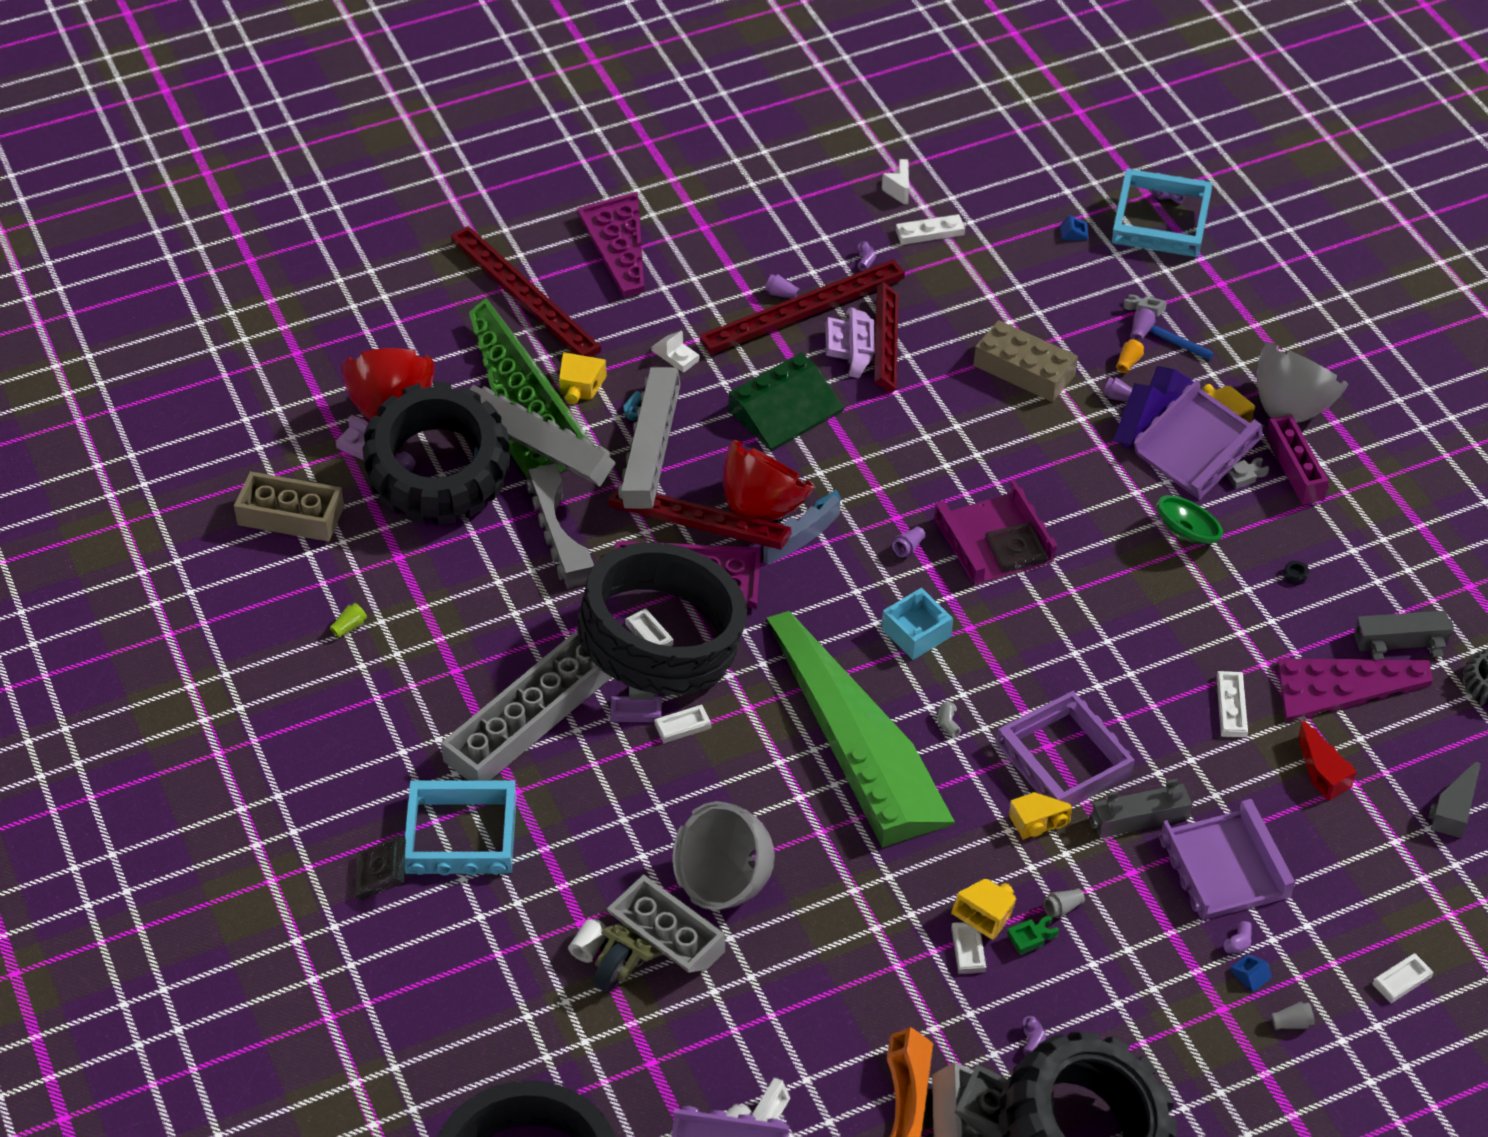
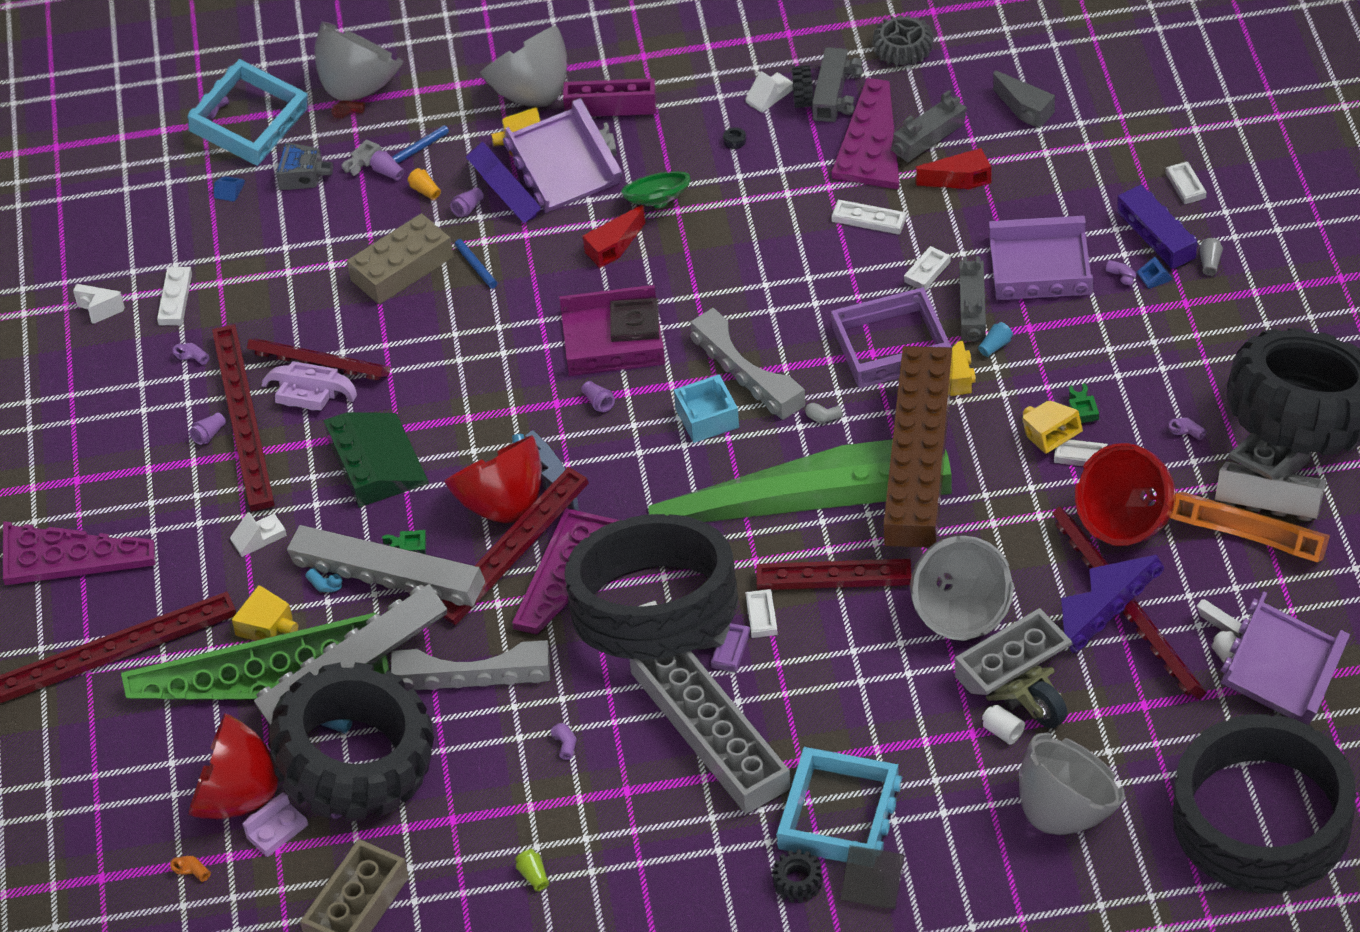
camera: 70 degrees left, 0 degrees up
light grey cone [1043,888,1085,918] -> none
none -> orange arm [170,856,211,882]
none -> dark grey torso [276,143,333,190]
none -> light grey piece [315,21,403,101]
none -> clear red arm [331,100,365,118]
none -> green plate [382,530,426,555]
none -> blue bar [454,239,497,289]
none -> medium lavender arm [551,723,577,760]
none -> red slope [583,205,645,268]
none -> light grey arch [690,308,806,420]
none -> white slope [746,71,793,113]
none -> dark red plate [757,558,912,590]
none -> black tyre [772,850,823,903]
none -> black tyre [792,65,813,108]
none -> reddish brown brick [884,346,953,548]
none -> dark grey brick [891,90,967,162]
none -> white plate [904,246,951,290]
none -> dark azure cone [978,322,1013,357]
none -> light grey piece [1019,733,1125,835]
none -> dark red plate [1052,506,1207,700]
none -> dark purple slope [1061,555,1164,653]
none -> red piece [1075,443,1176,546]
none -> dark purple brick [1117,184,1198,269]

